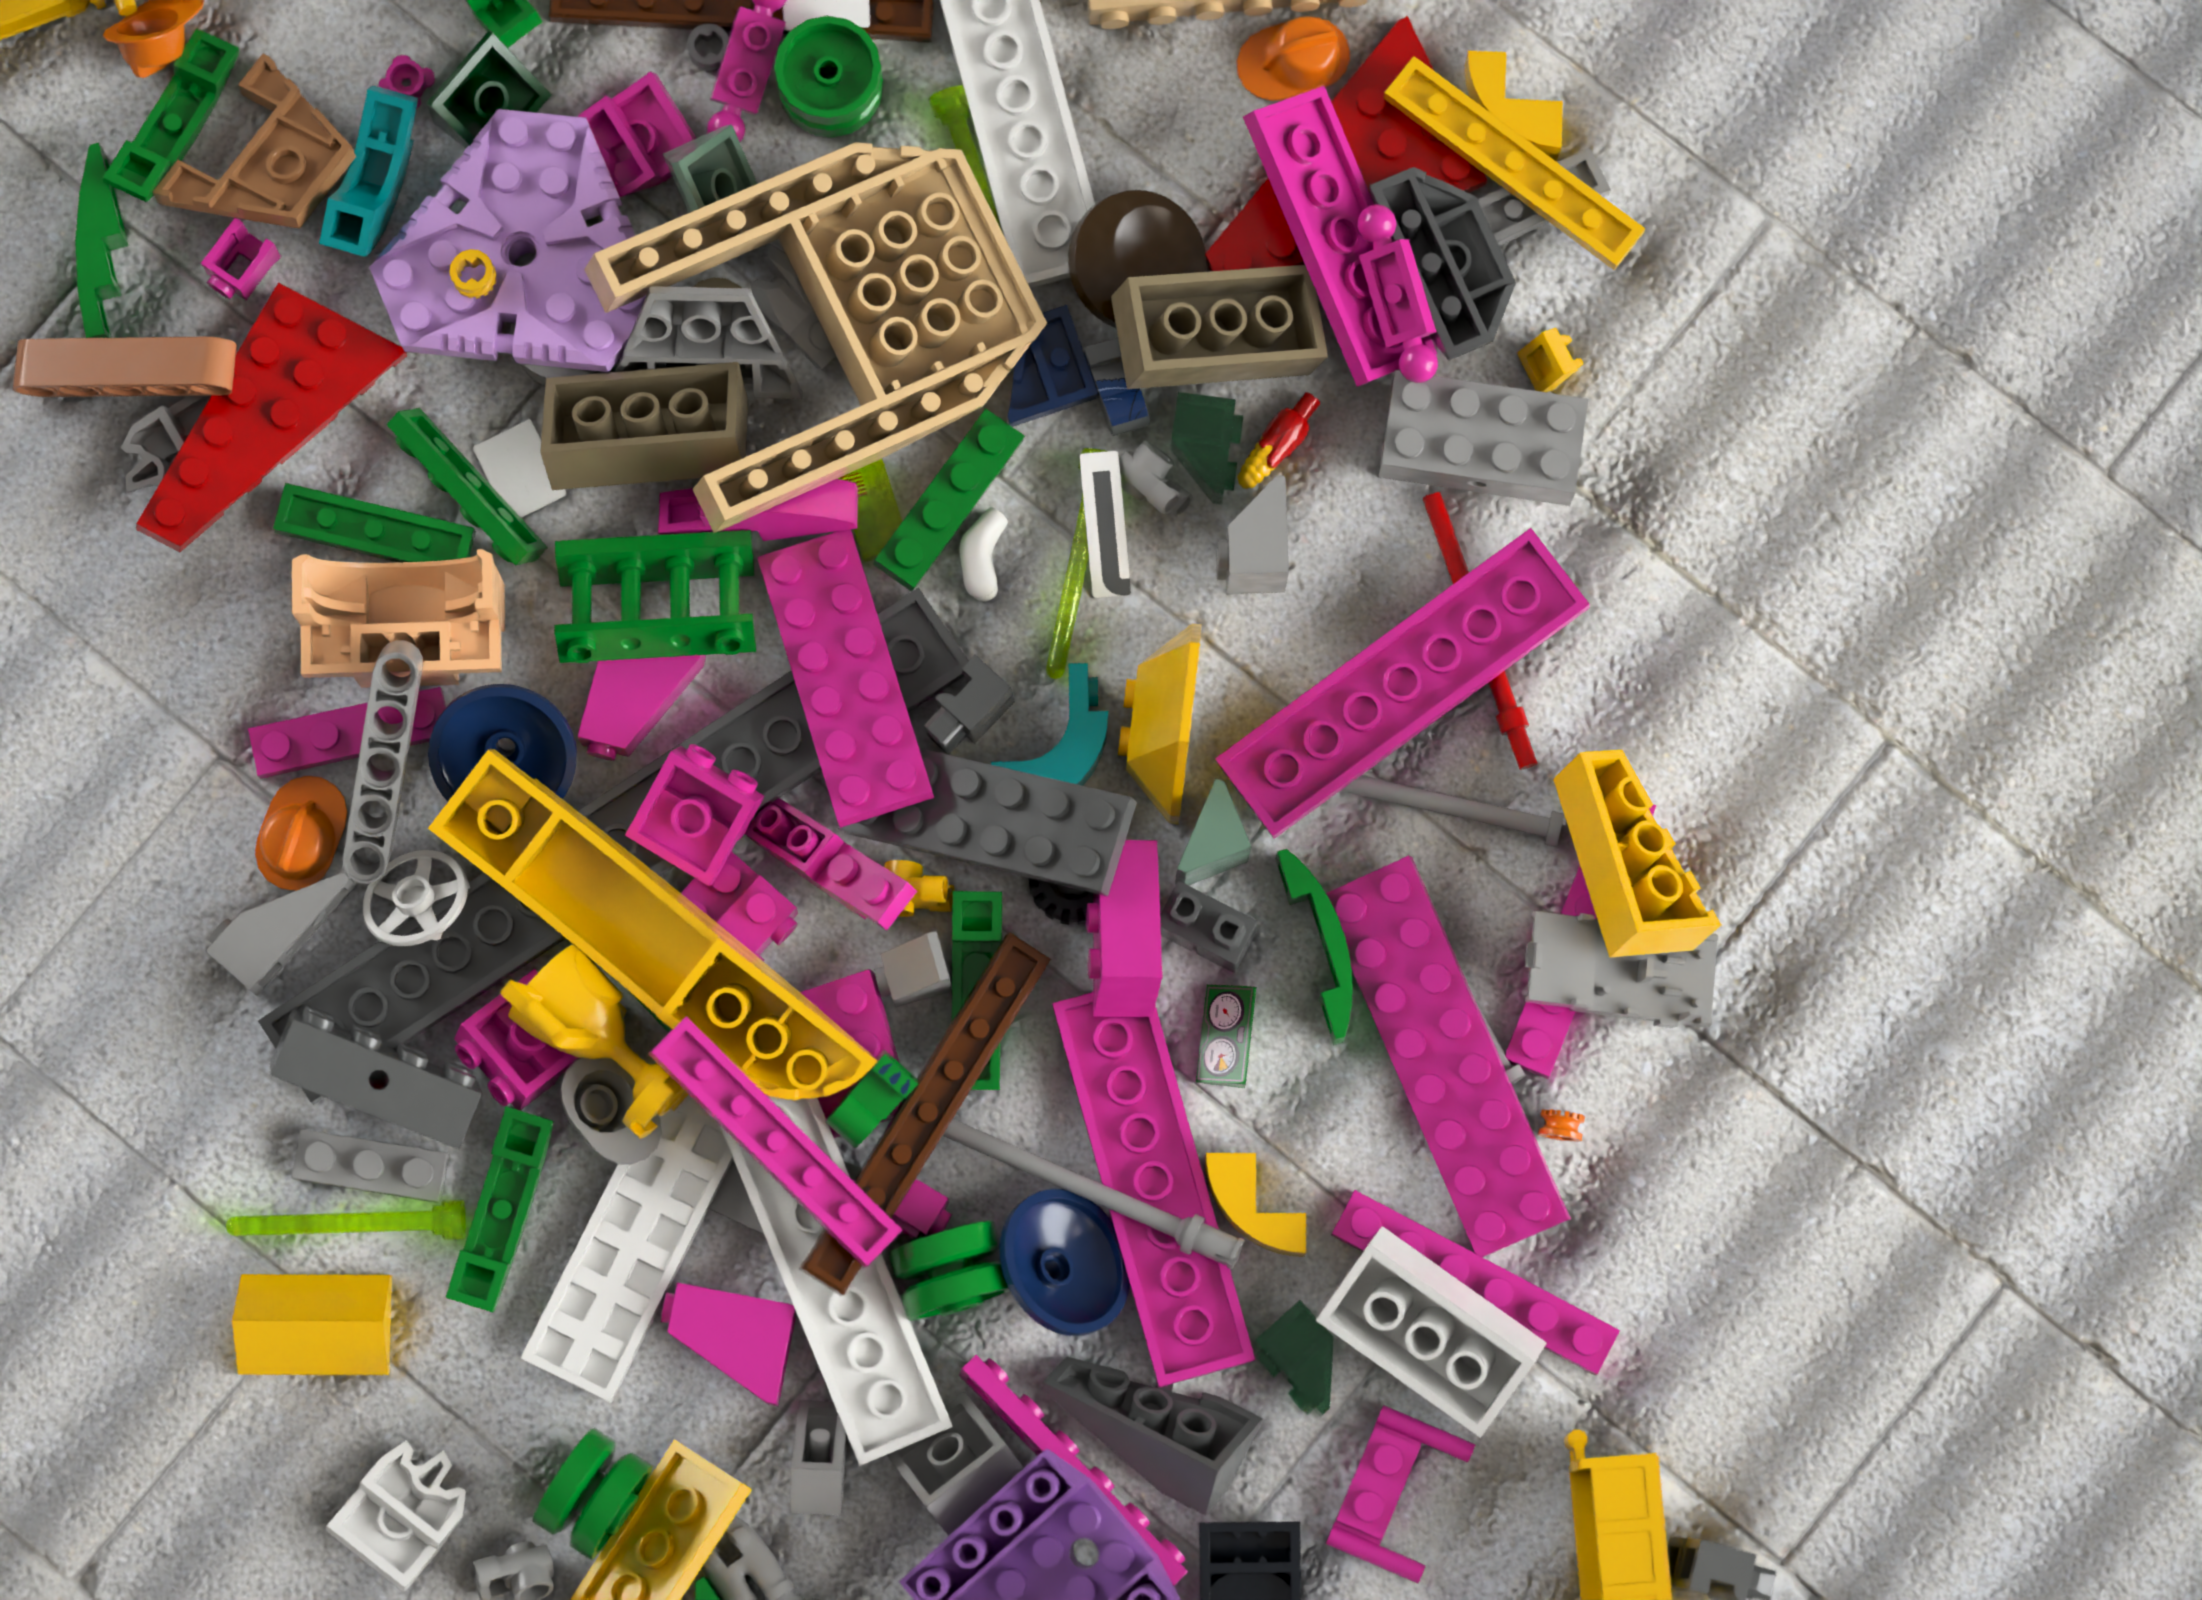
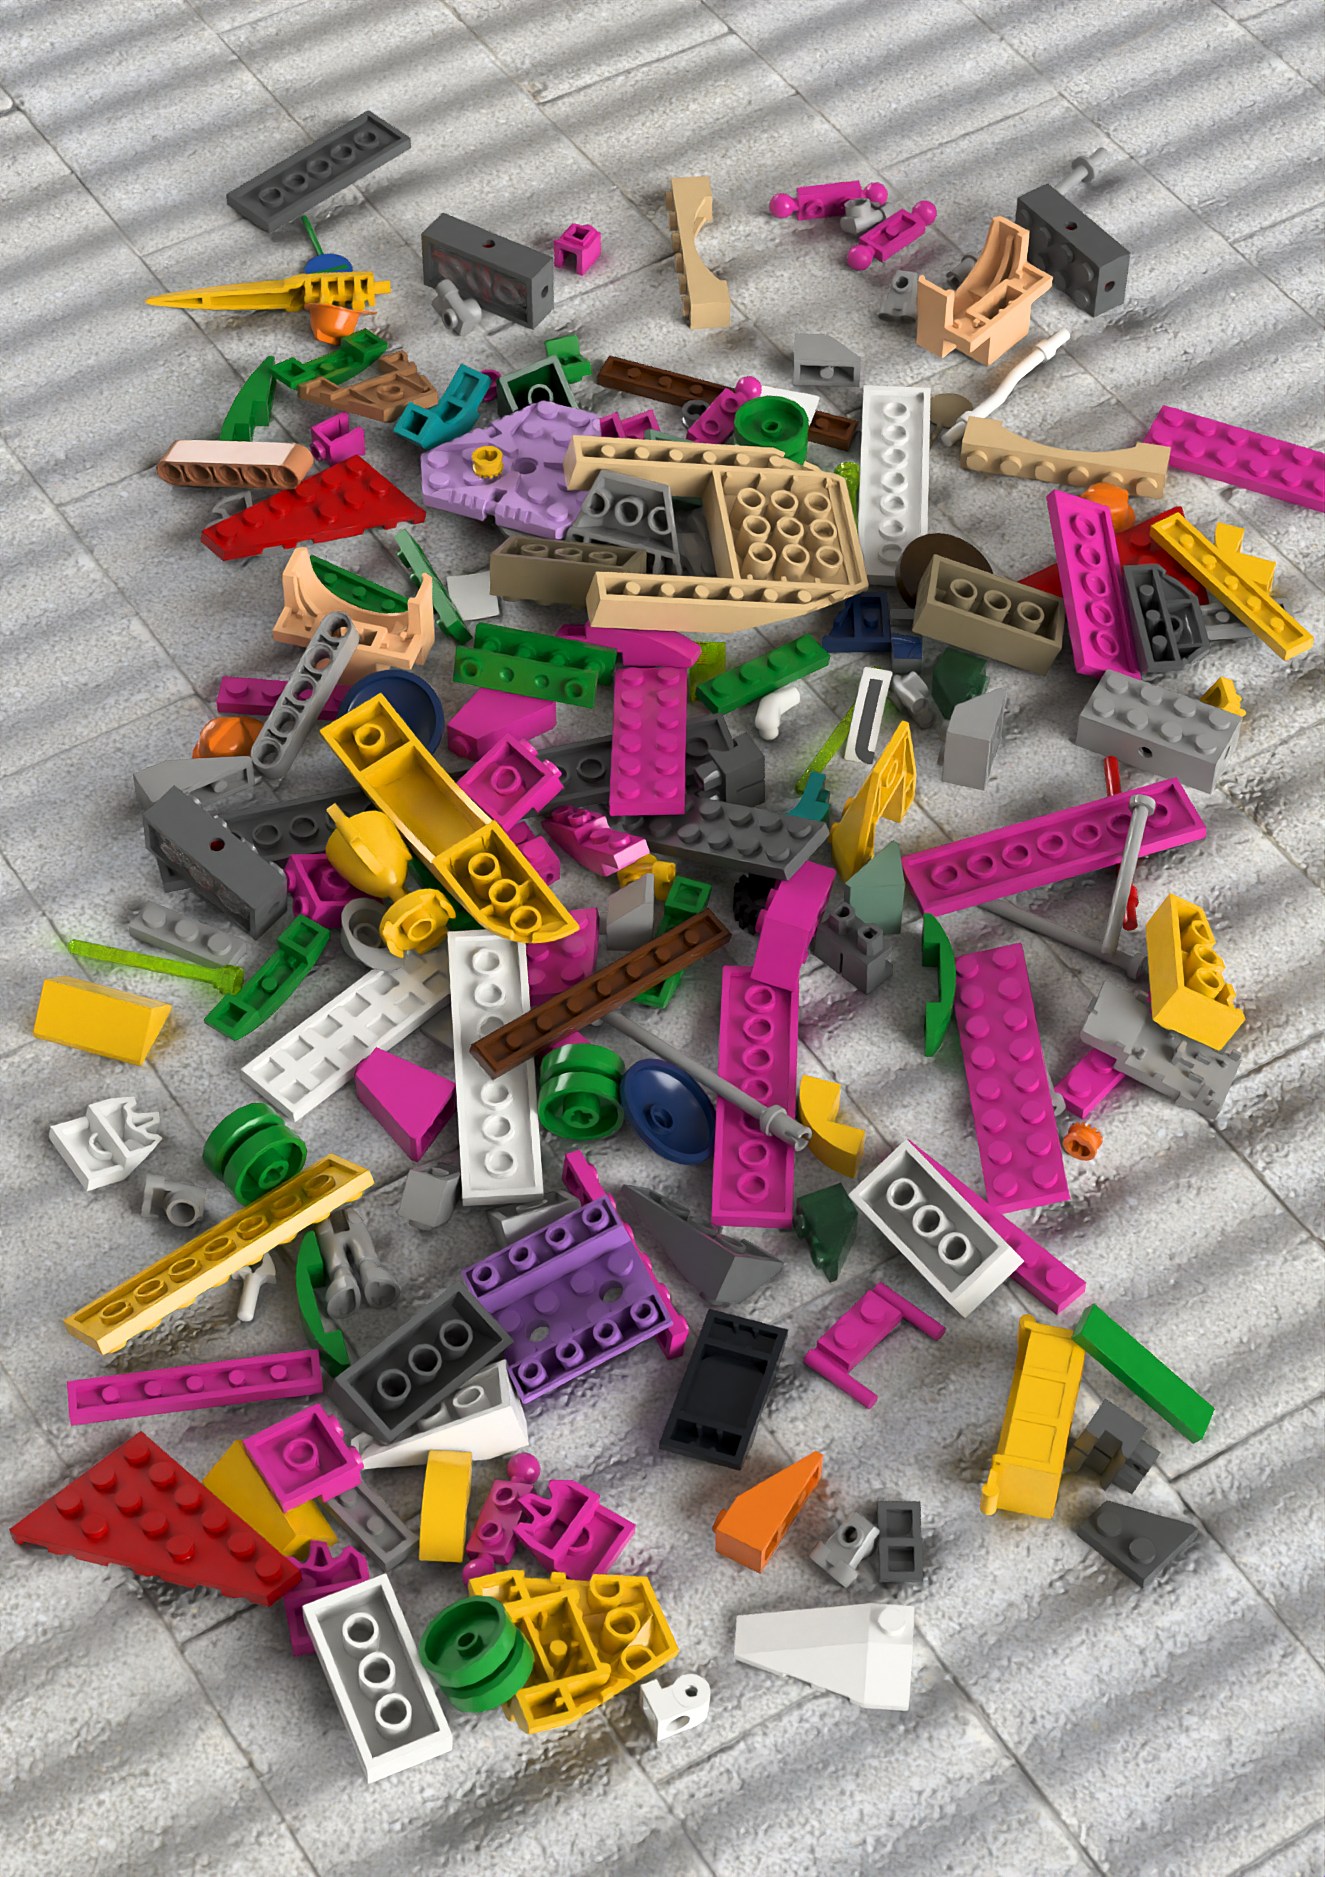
camera: 20 degrees right, 30 degrees down
white wheel [362,850,470,946] -> none
dark pink plate [649,1016,902,1267] -> none
green leg [825,1050,918,1148] -> none
slope [1196,984,1257,1088] -> none
red piece [1237,392,1321,489] -> none
dark pink plate [1357,204,1438,383] -> none
none -> green tile [1071,1303,1215,1444]
none -> light grey bar [1101,794,1156,958]

